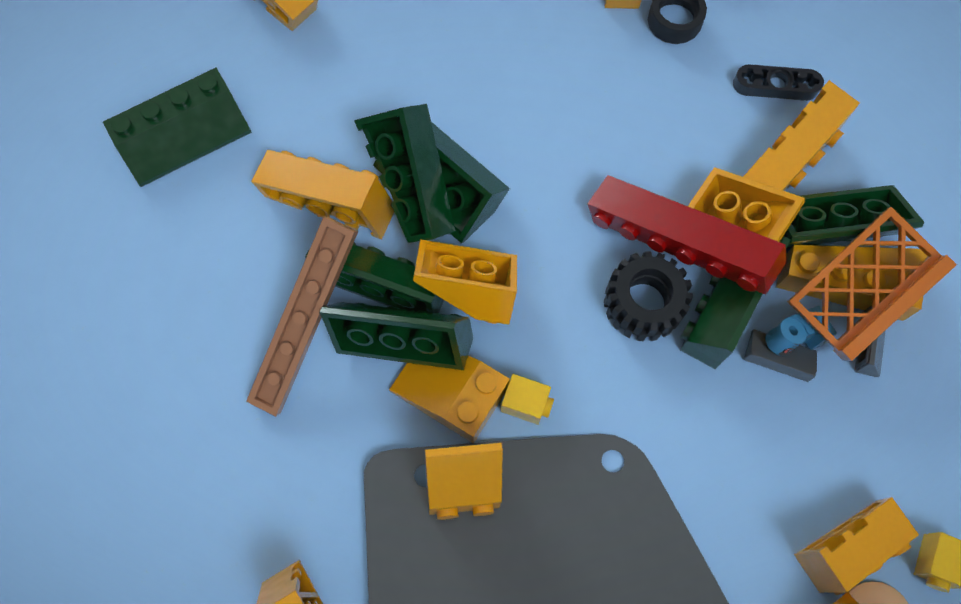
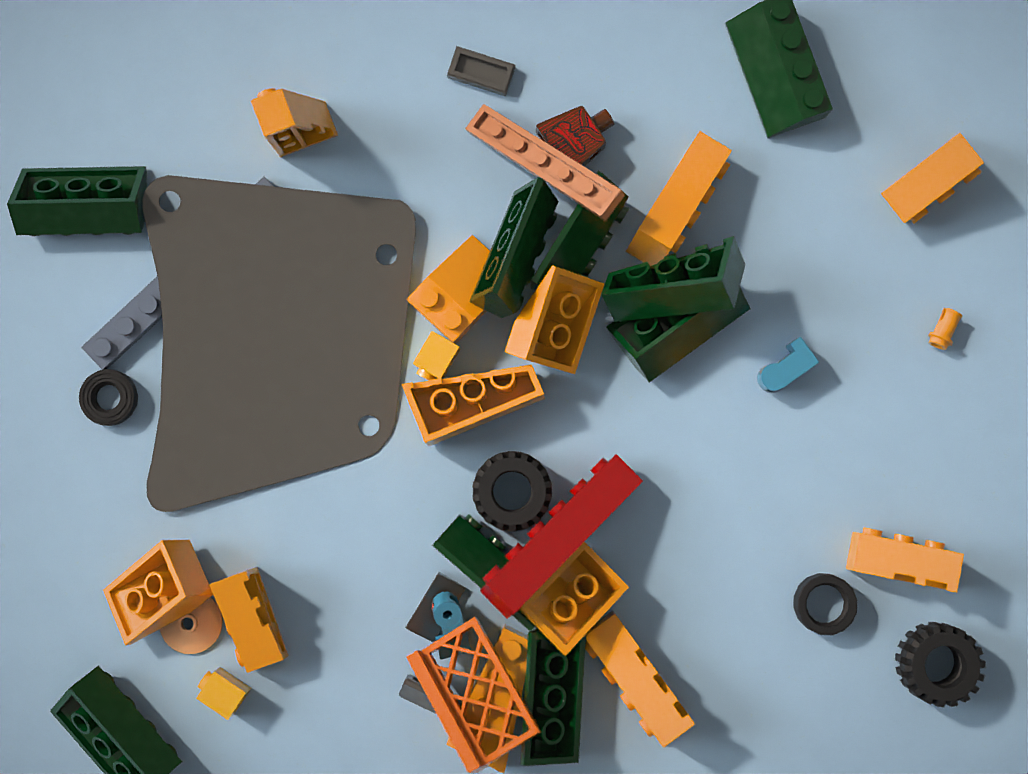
camera: 105 degrees right, 15 degrees up
light orange slope [425,443,503,520] -> none
black beam [733,64,824,101] -> none
none -> light orange wedge [402,365,545,446]
none -> dark grey tile [447,46,515,96]
none -> reddish brown torso [536,106,615,167]
none -> dark azure leg [757,337,819,392]

